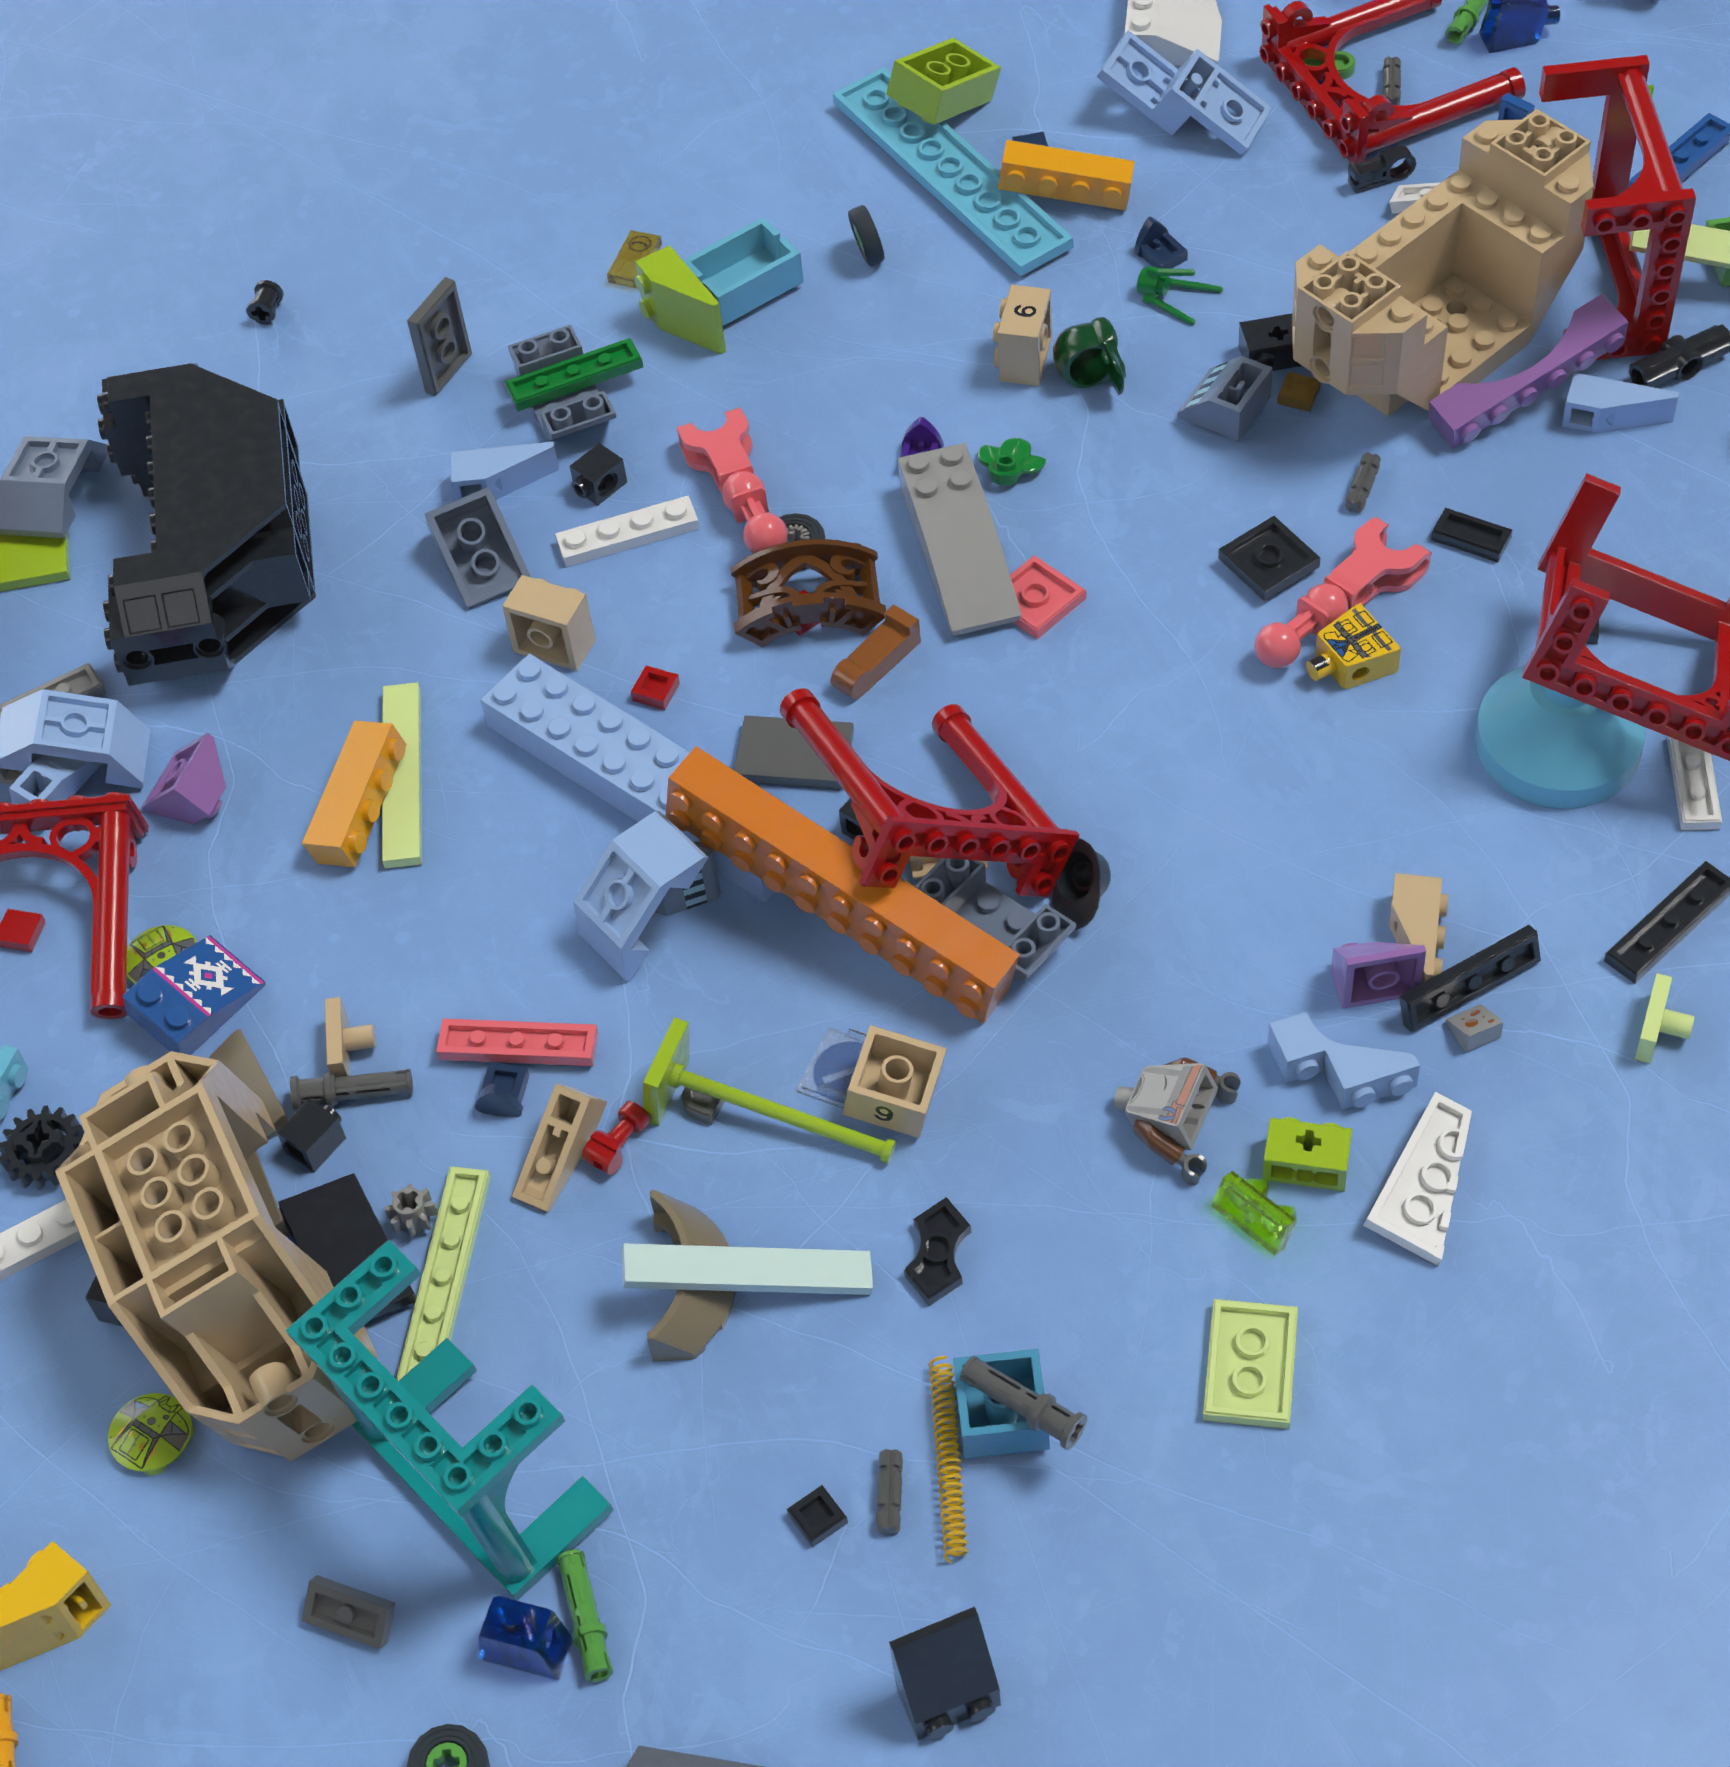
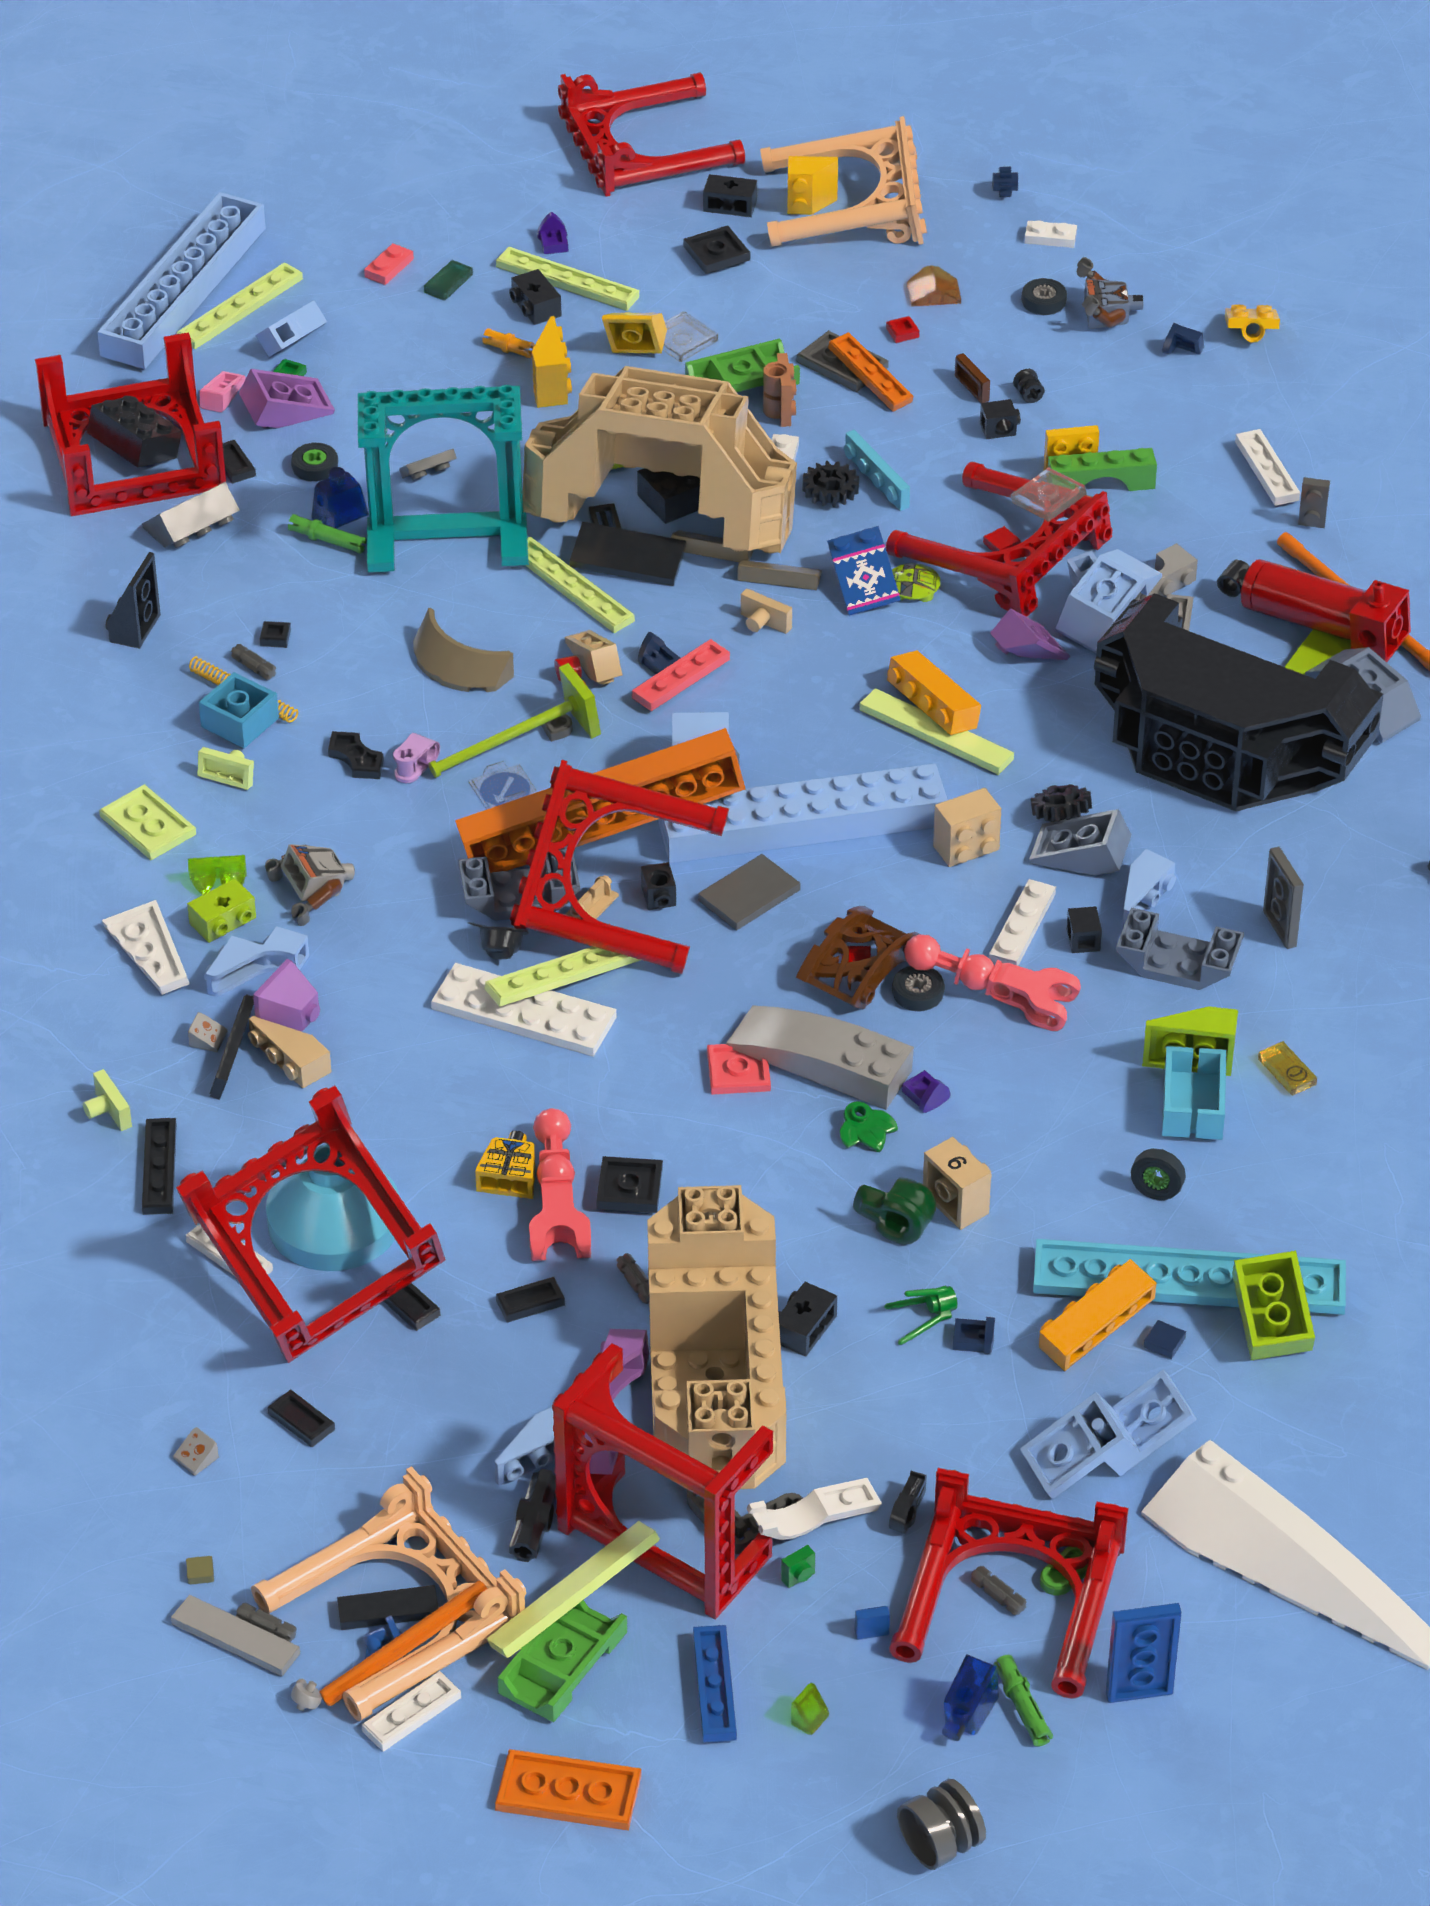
camera: 125 degrees right, 10 degrees down
black brick [277,1099,346,1173] -> none
dark grey pin [290,1069,413,1111] -> none
light grey gear [384,1184,438,1238] -> none
green tile [504,338,643,412] -> none
light aqua tile [622,1243,873,1295] -> none
red tile [631,665,680,710] -> none
dark orange leg [830,604,921,699] -> none
tan brick [842,1025,947,1138] -> none
dark grey pin [960,1356,1087,1450] -> none
sand blue slope [1177,356,1272,441] -> none
none -> yellowish green tile [197,747,254,790]
none -> lavender piece [393,733,440,783]
none -> white plate [431,963,617,1057]
none -> yellowish green tile [484,947,641,1007]
none -> black gear [1030,784,1092,822]

